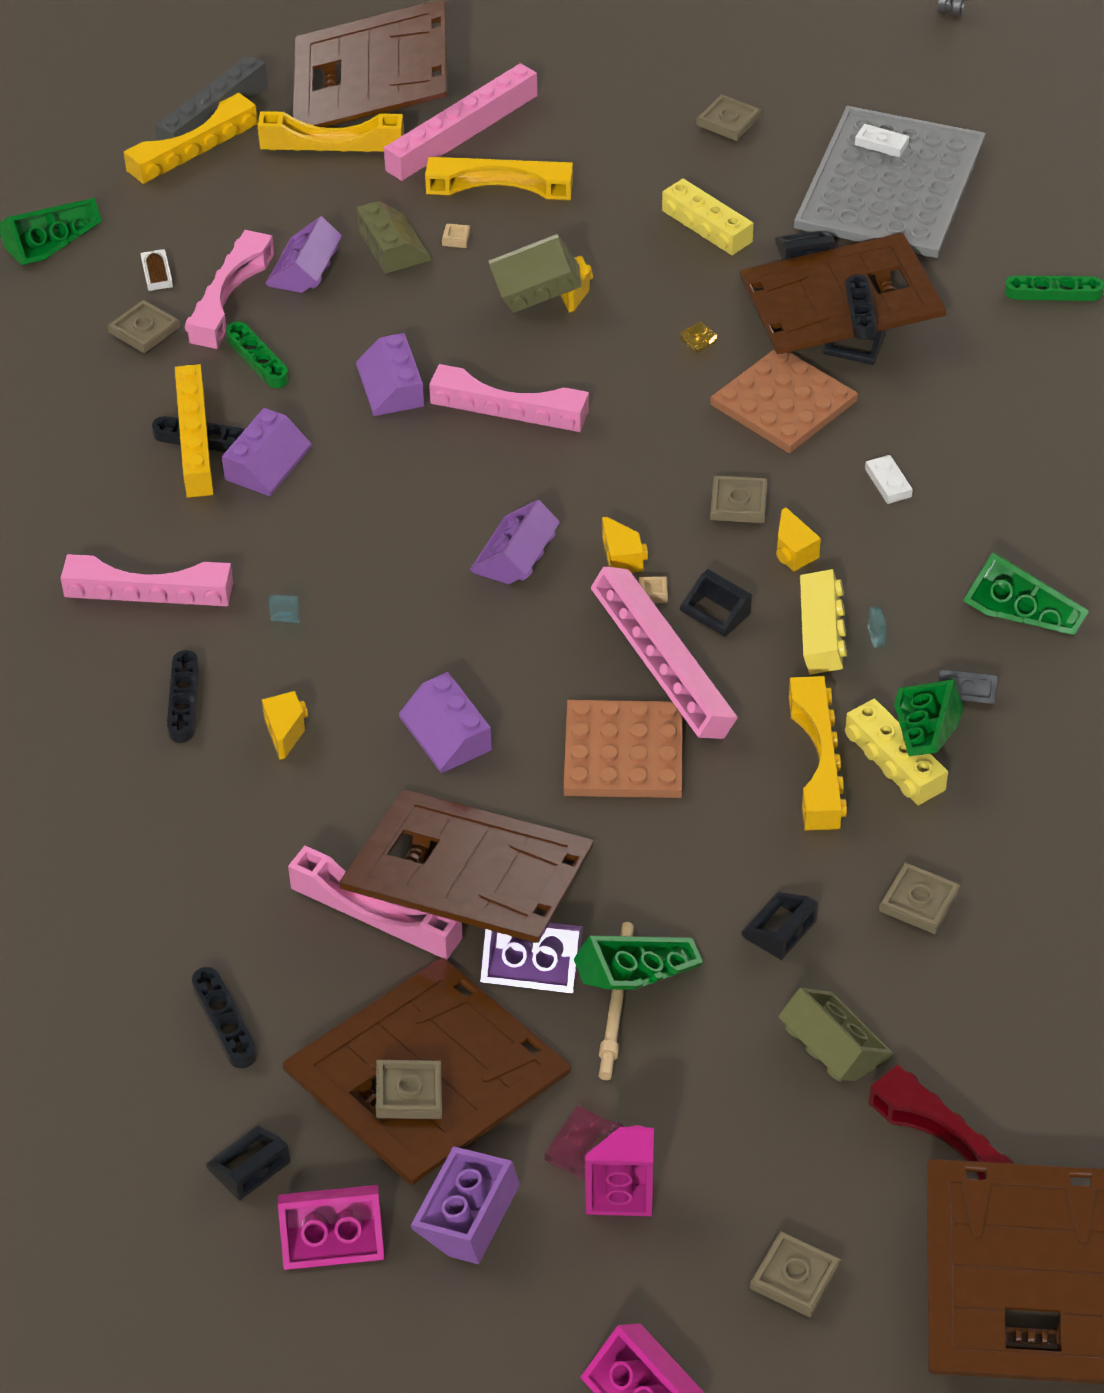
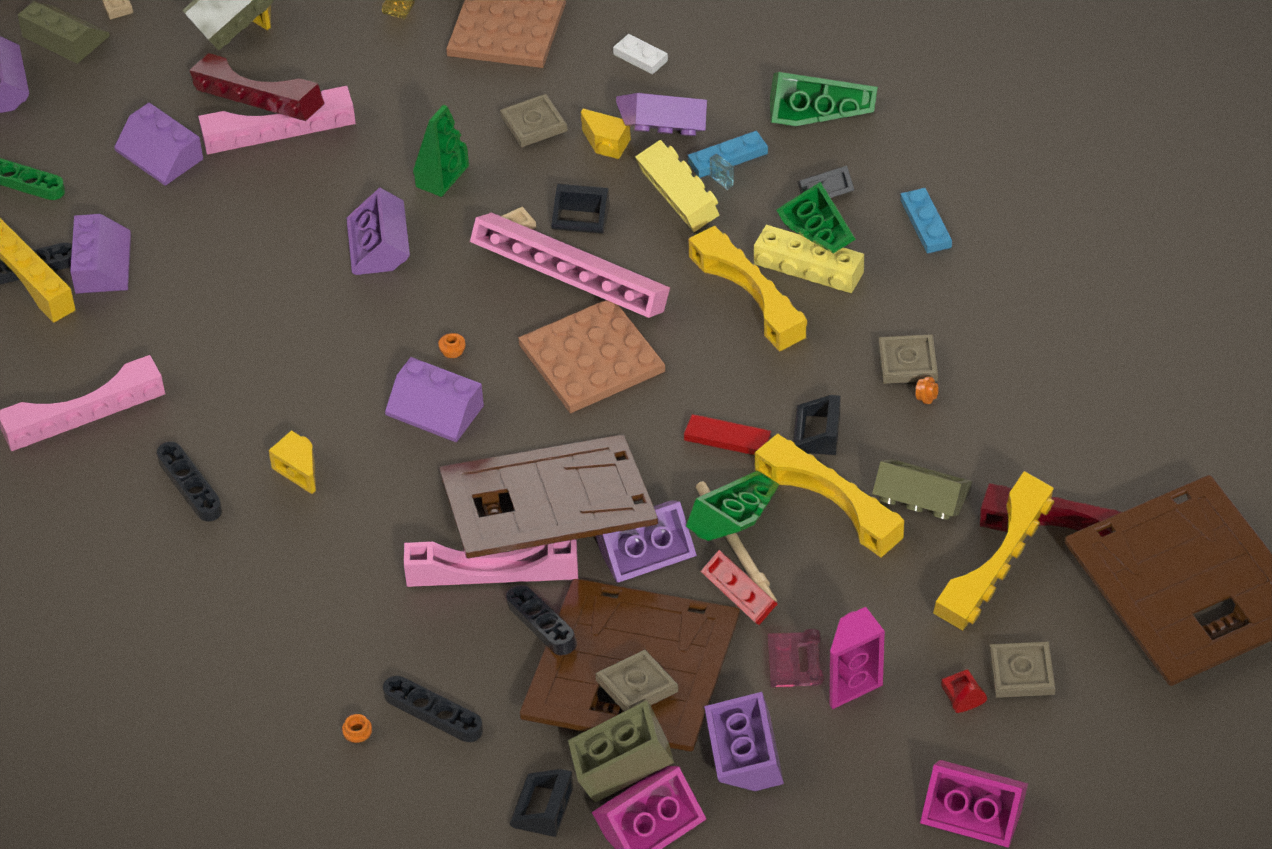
camera: 30 degrees left, 0 degrees up
clear light blue tile [269,595,300,623] -> none
yellow slope [602,517,648,573] -> none
none -> dark red arch [189,53,325,121]
none -> orange plate [342,714,372,743]
none -> green wedge [413,105,469,197]
none -> orange plate [439,333,466,358]
none -> black beam [506,585,577,655]
none -> olive slope [568,700,674,803]
none -> medium lavender slope [616,93,707,136]
none -> red tile [684,414,771,455]
none -> dark azure plate [688,131,768,178]
none -> tile [700,550,778,625]
none -> yellow arch [755,434,904,557]
none -> dark azure plate [900,188,952,254]
none -> orange plate [916,377,938,404]
none -> yellow arch [933,471,1054,631]
none -> red tile [941,669,987,713]

